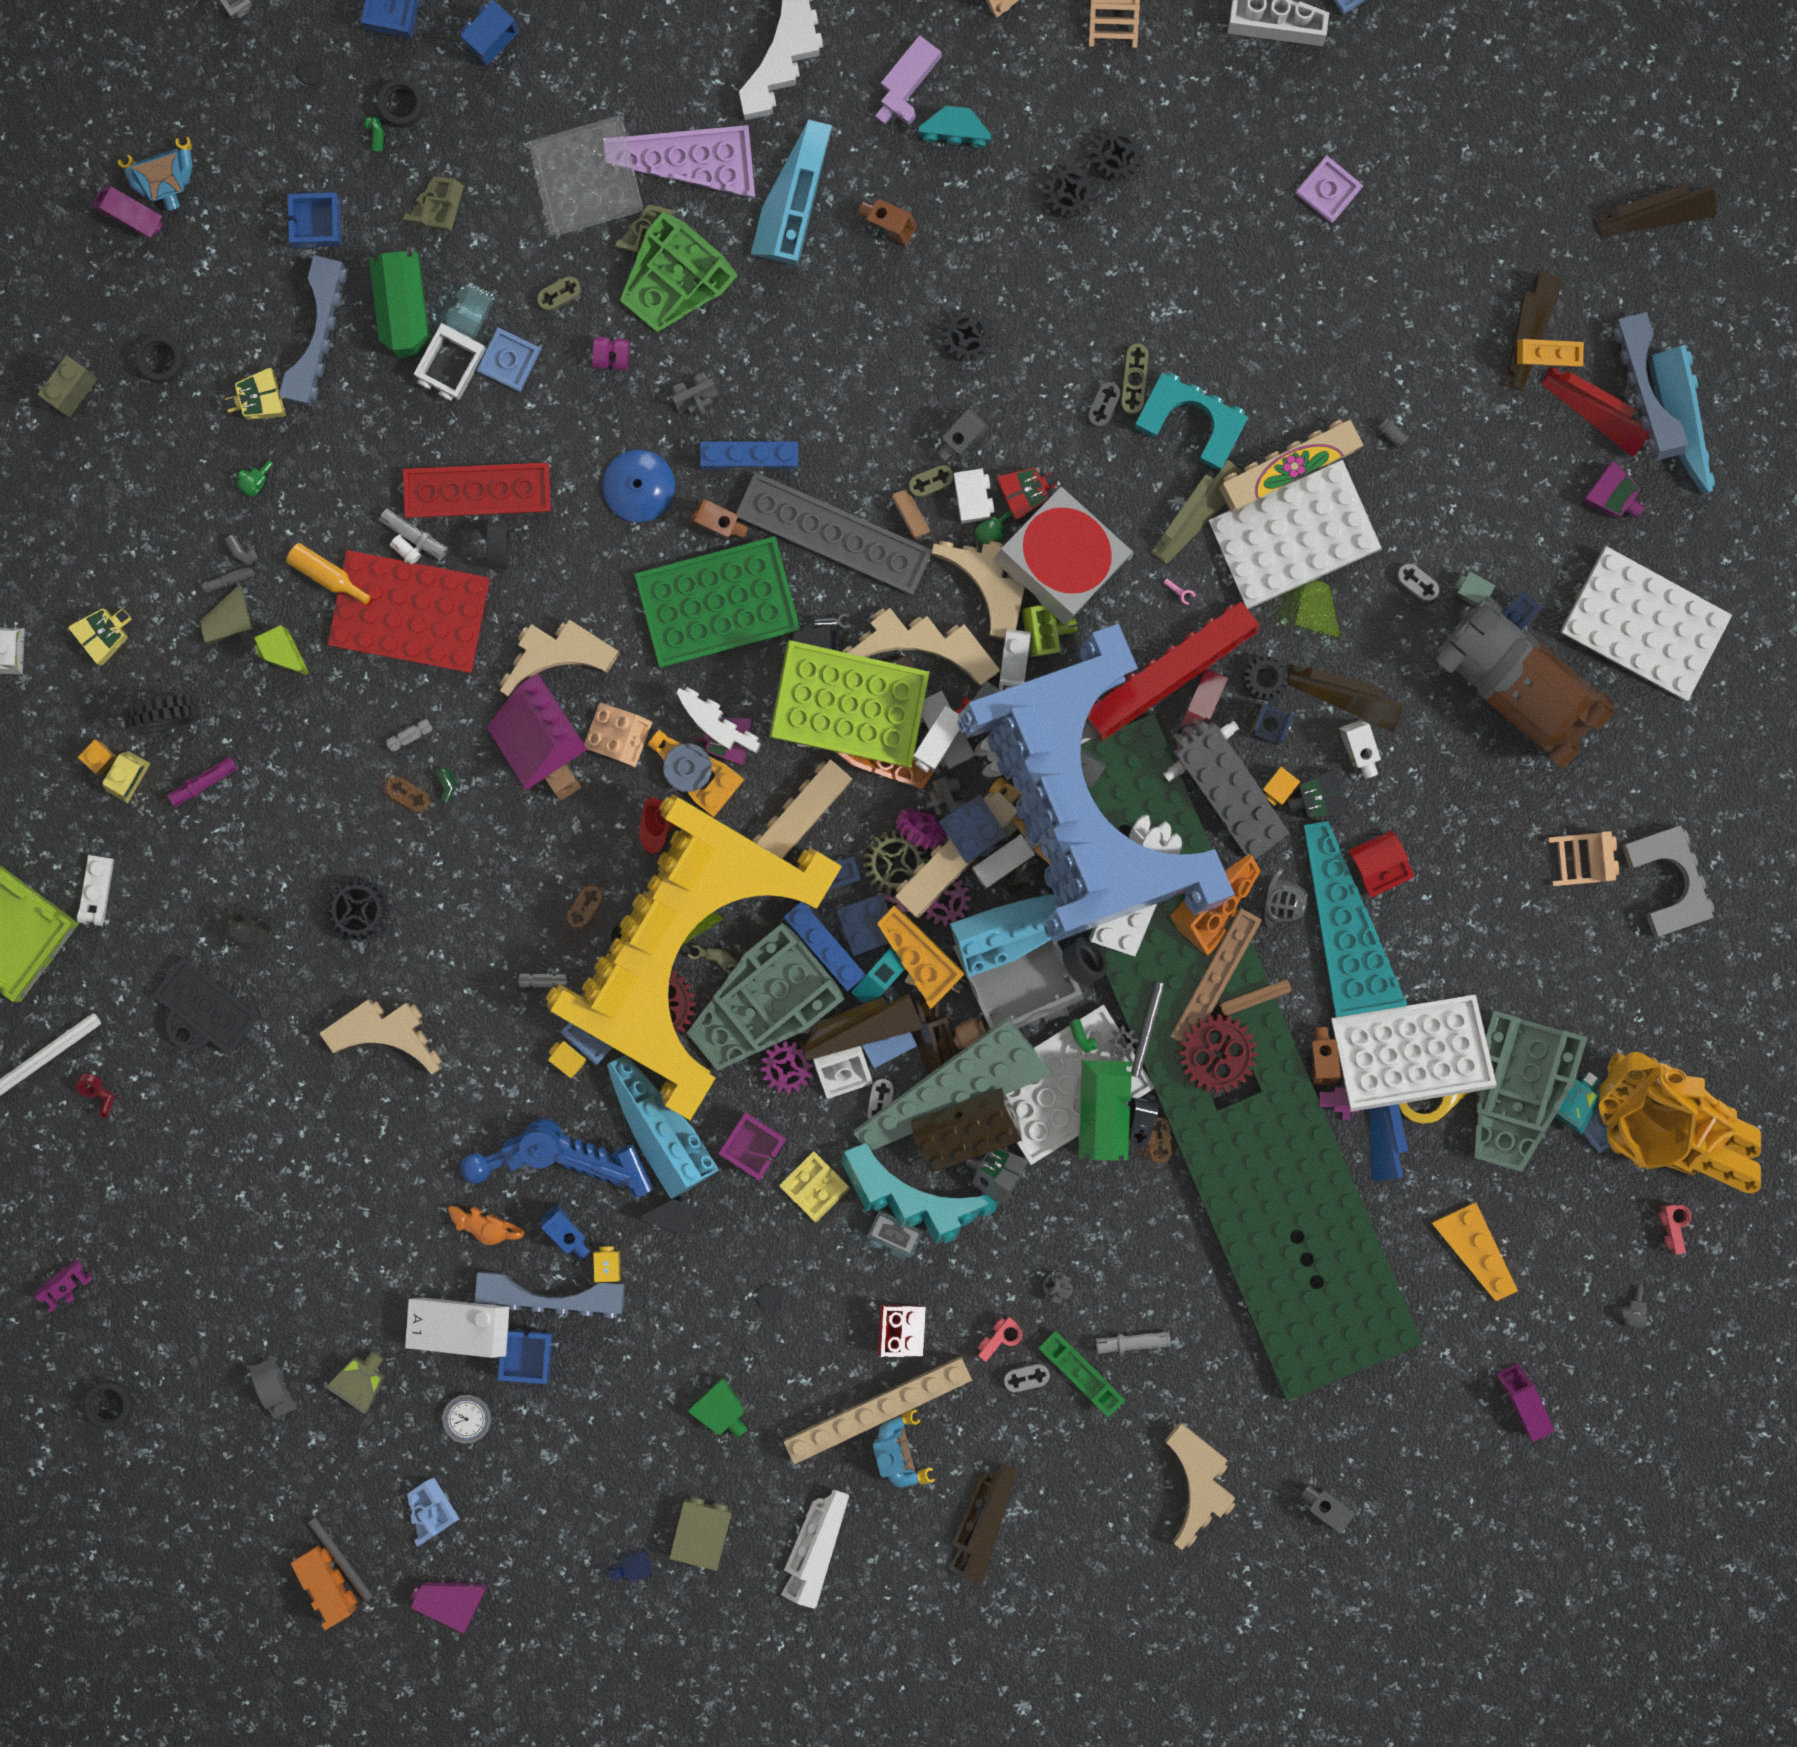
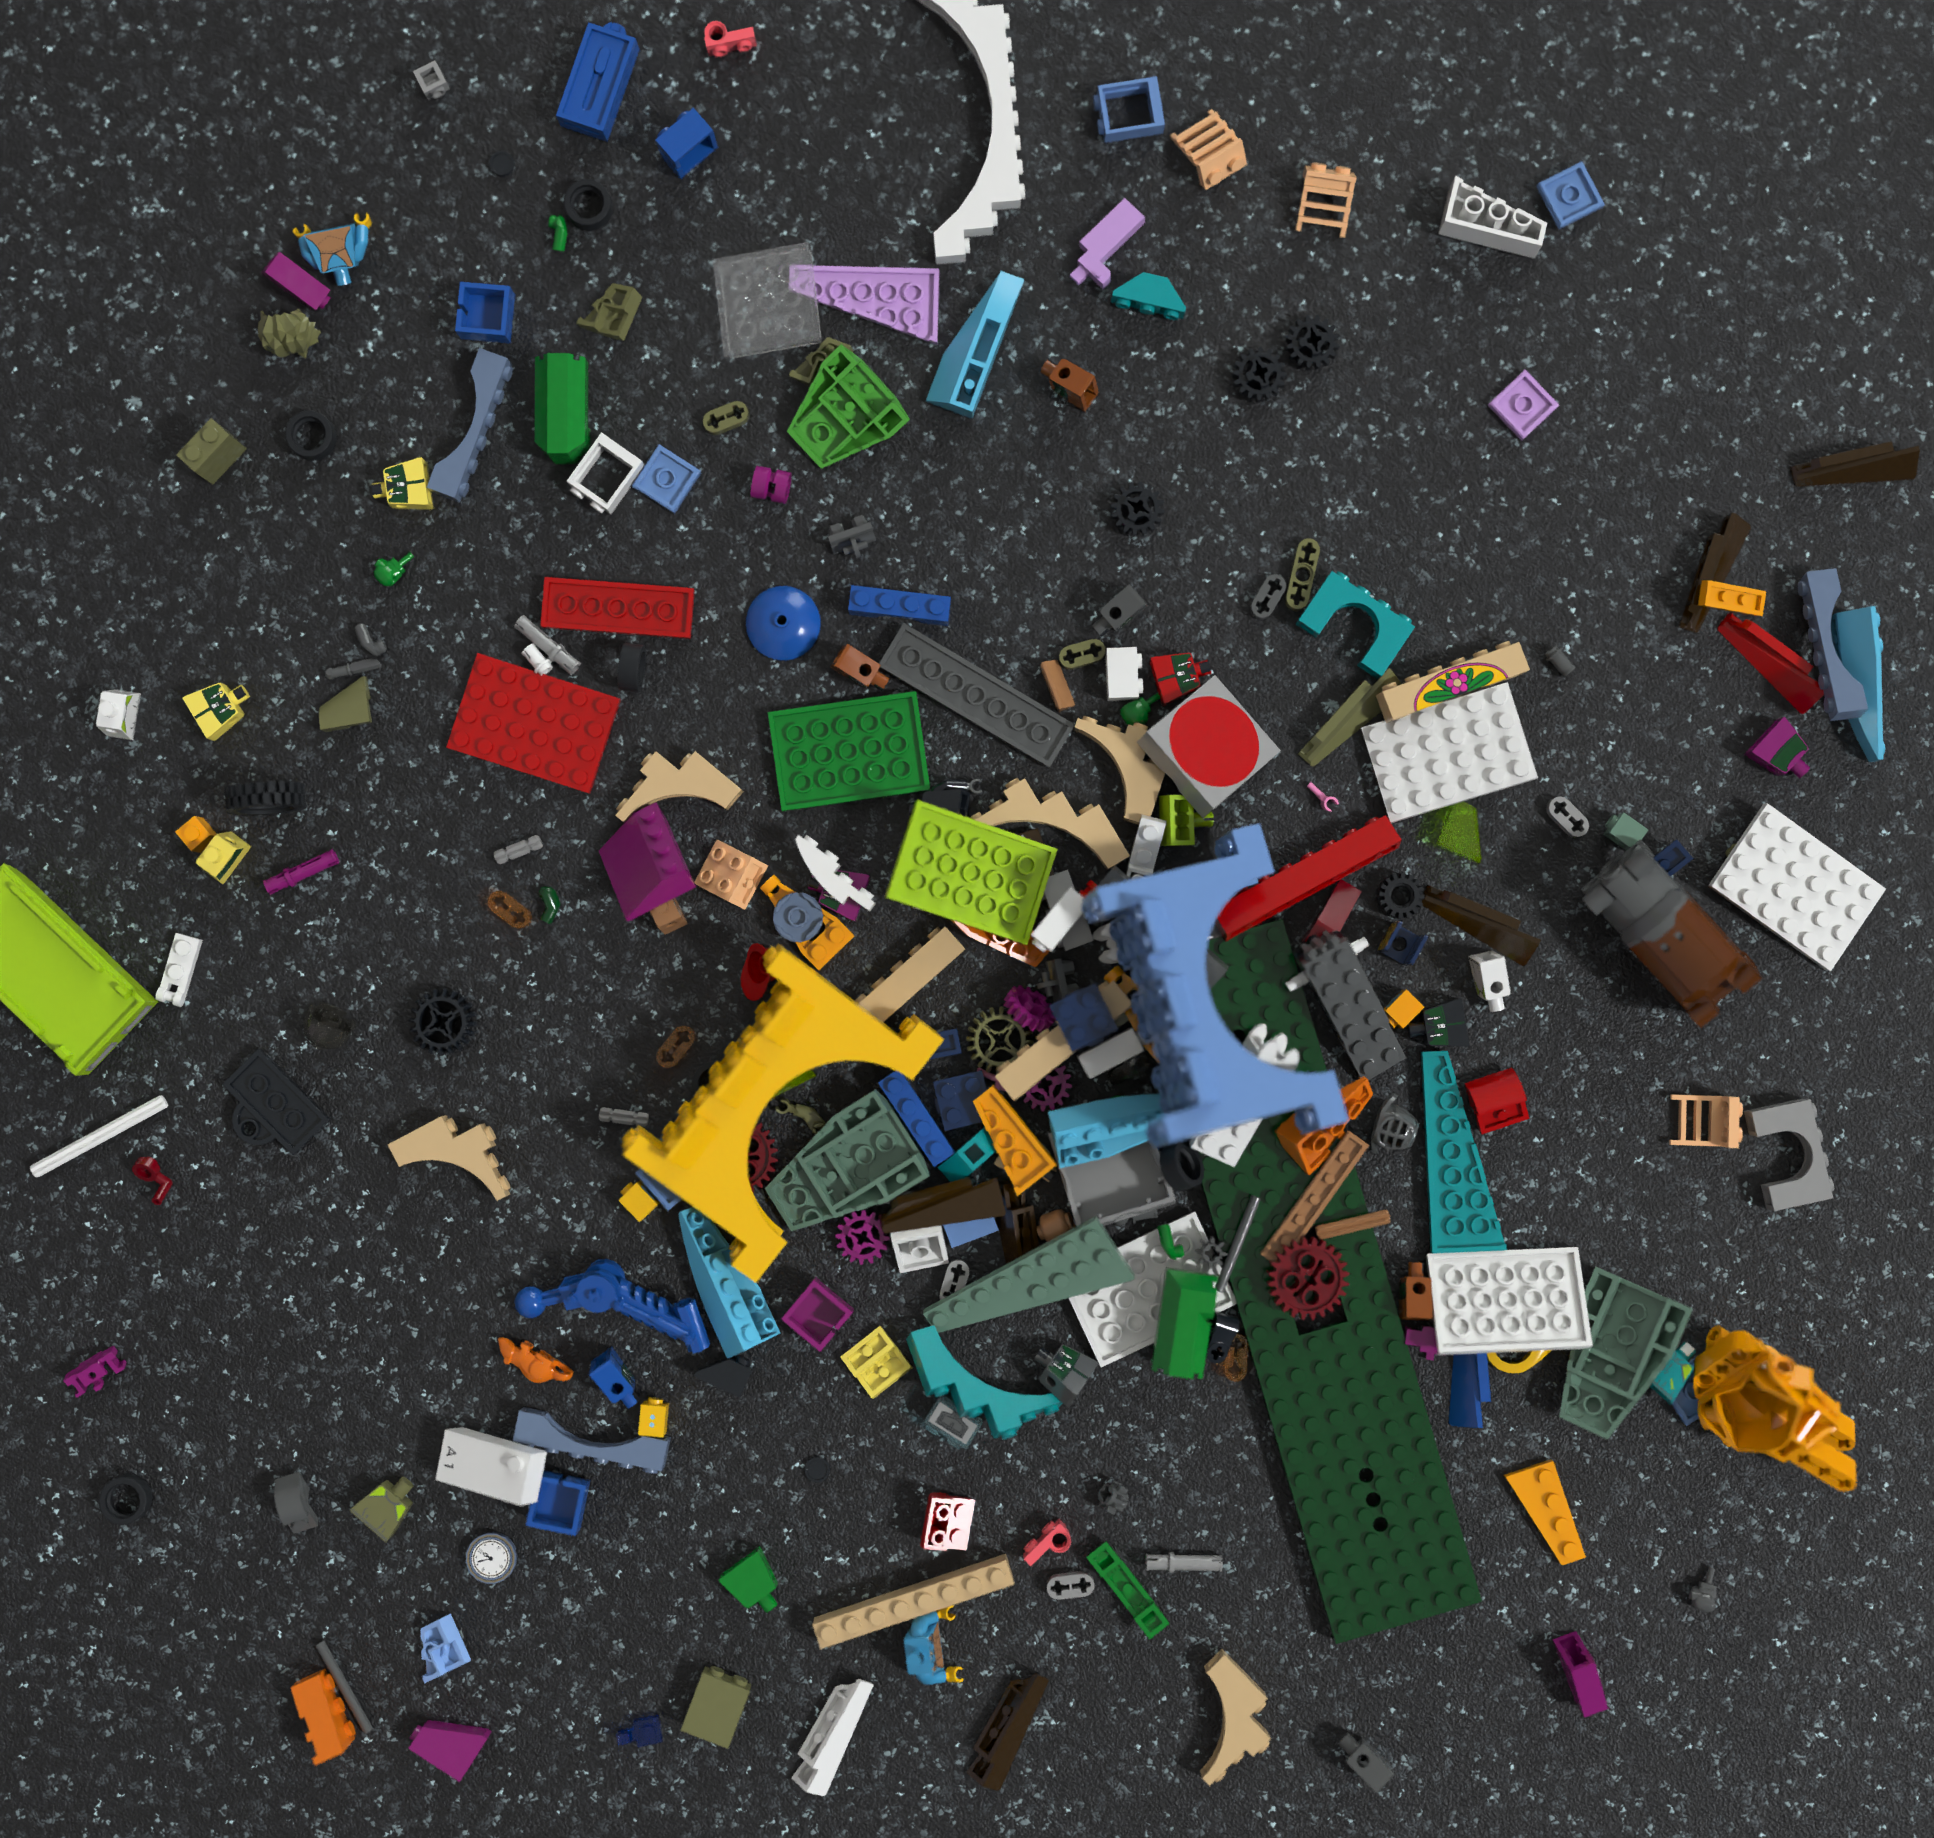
camera: 10 degrees right, 0 degrees up
lime slope [254,625,309,675] -> none
light orange piece [286,543,371,604] -> none
clear light blue brick [445,282,496,340] -> none
dark brown brick [911,1088,1022,1173] -> none
coral plate [1659,1204,1691,1255] -> none
none -> olive hair [258,309,321,358]

